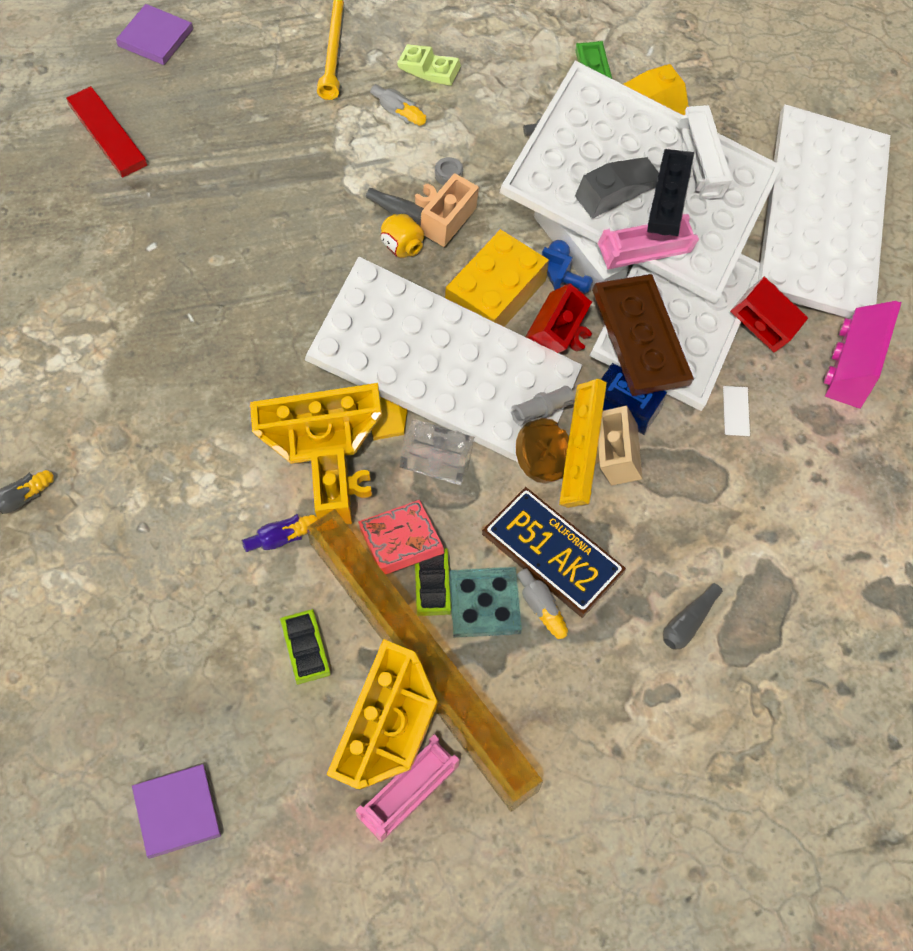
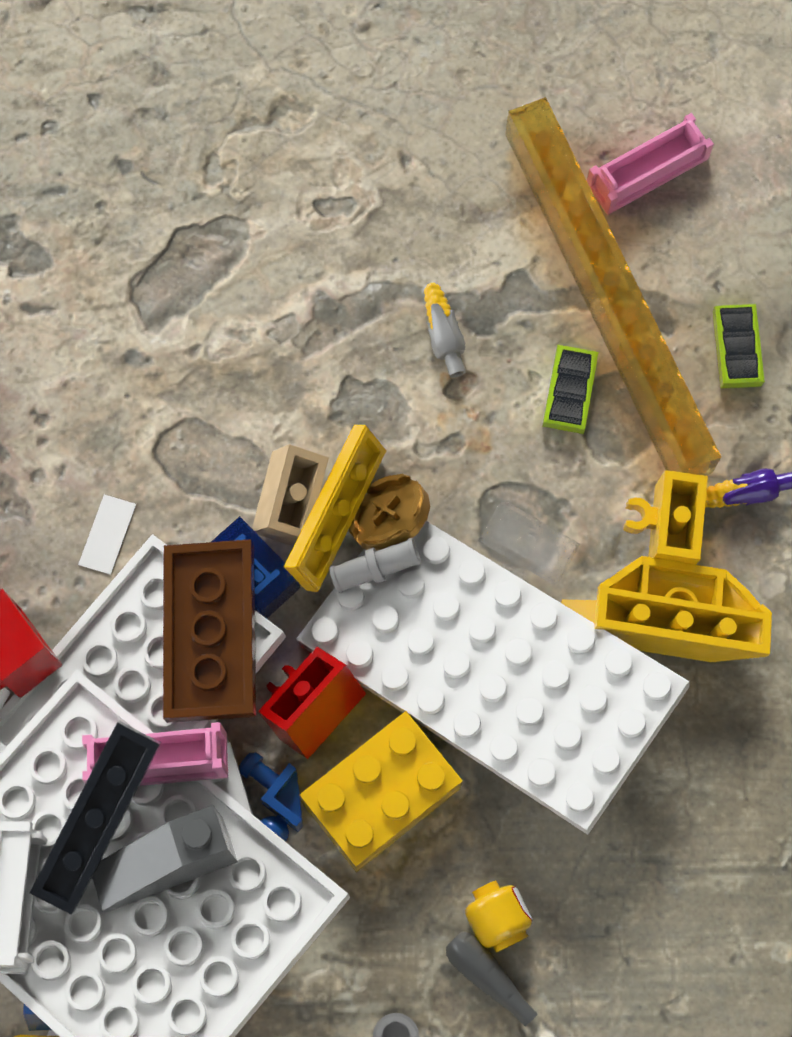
camera: 165 degrees left, 10 degrees up
yellow wedge [326,639,439,790] -> none
coral tile [358,500,444,576] -> none
light nougat brick [415,173,479,247] -> none
clear light blue tile [449,567,522,638] -> none
tile [482,487,626,618] -> none
dark grey piece [663,583,723,650] -> none

